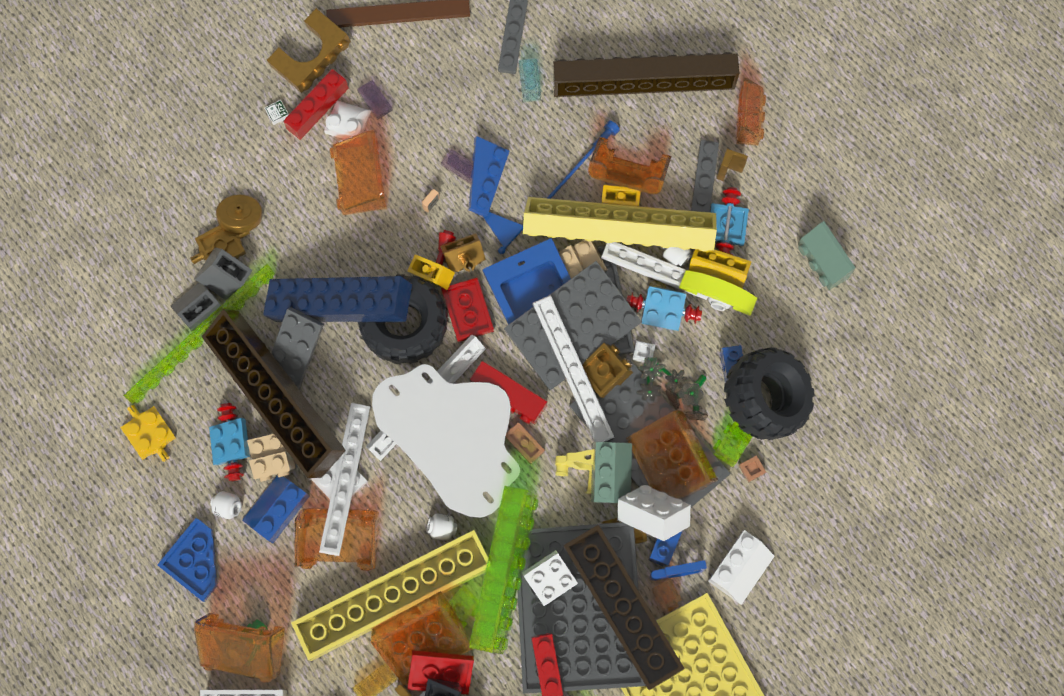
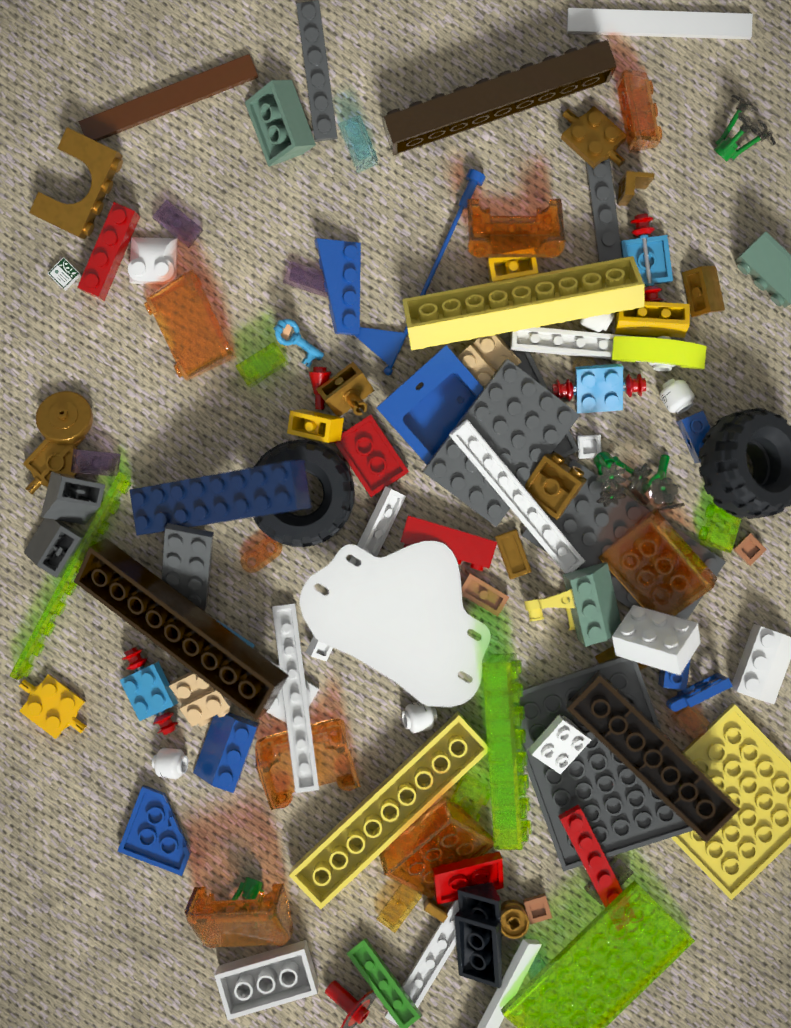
camera: 15 degrees left, 15 degrees up
none -> plate [71,449,121,477]
none -> clear neon green brick [235,341,289,388]
none -> clear orange plate [241,536,283,573]
none -> sand green slope [245,80,316,167]
none -> dark azure piece [273,319,324,368]
none -> pearl gold tile [494,529,532,580]
none -> pearl gold plate [561,106,627,169]
none -> white tile [567,8,753,39]
none -> white head [660,379,695,414]
none -> pearl gold panel [682,266,725,317]
none -> plant [714,95,776,162]

